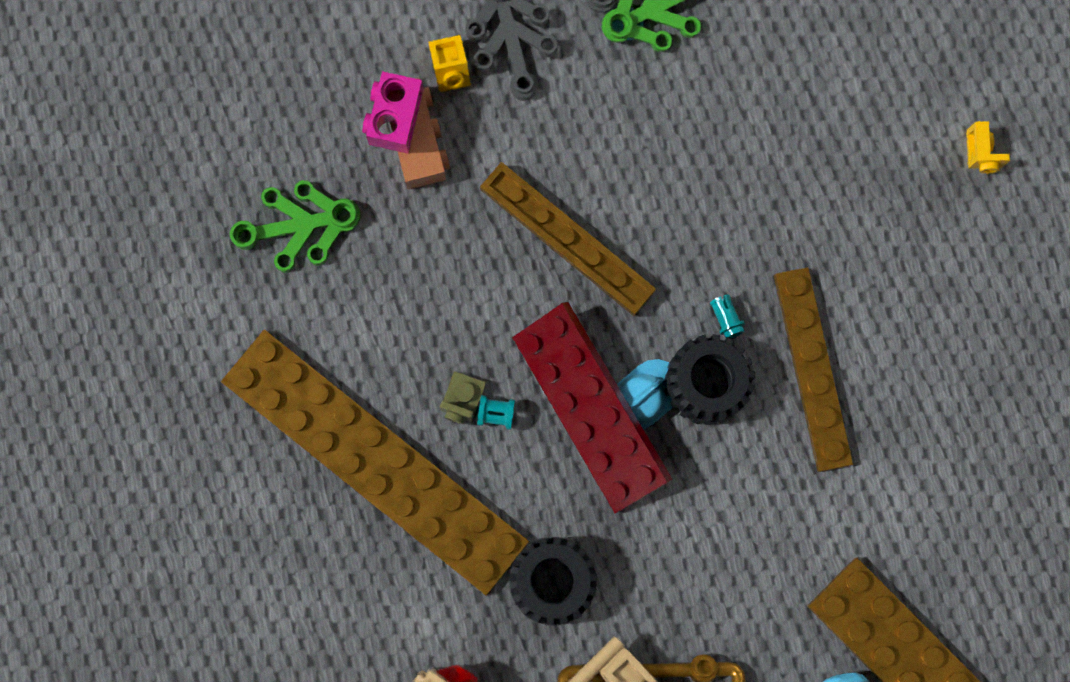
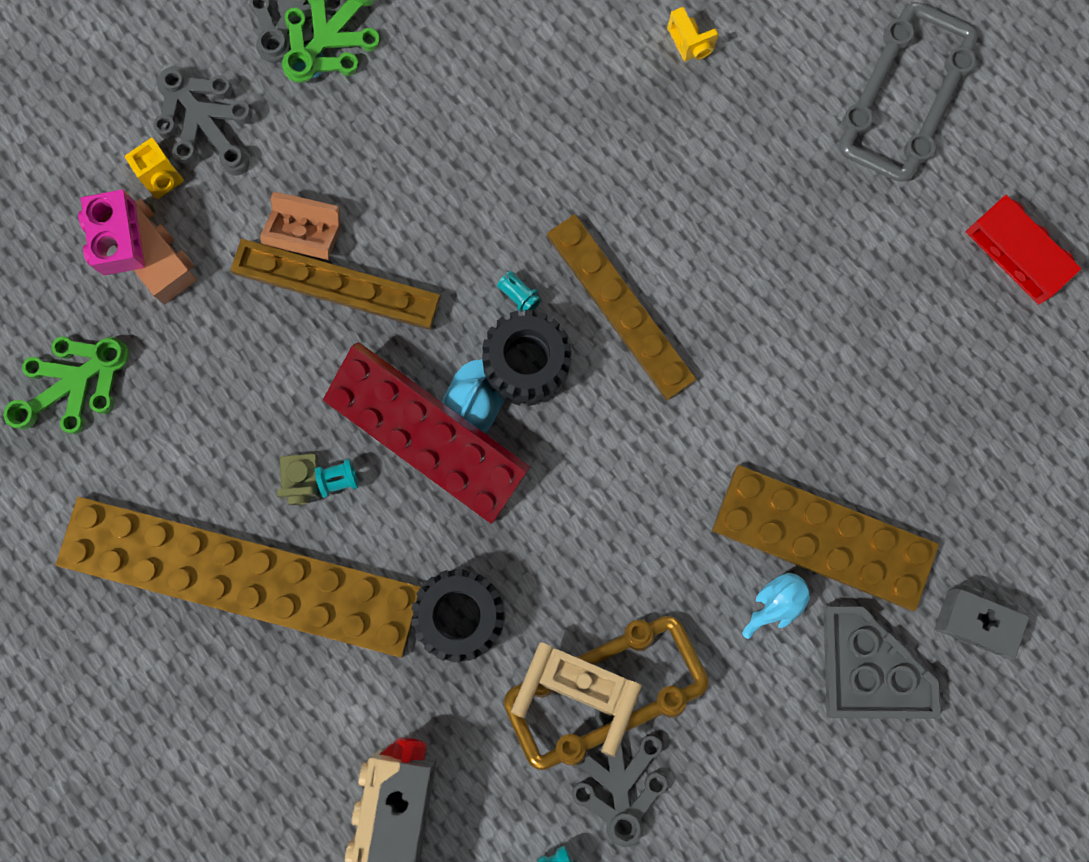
camera: 20 degrees left, 0 degrees up
none -> nougat bracket [260,192,341,260]

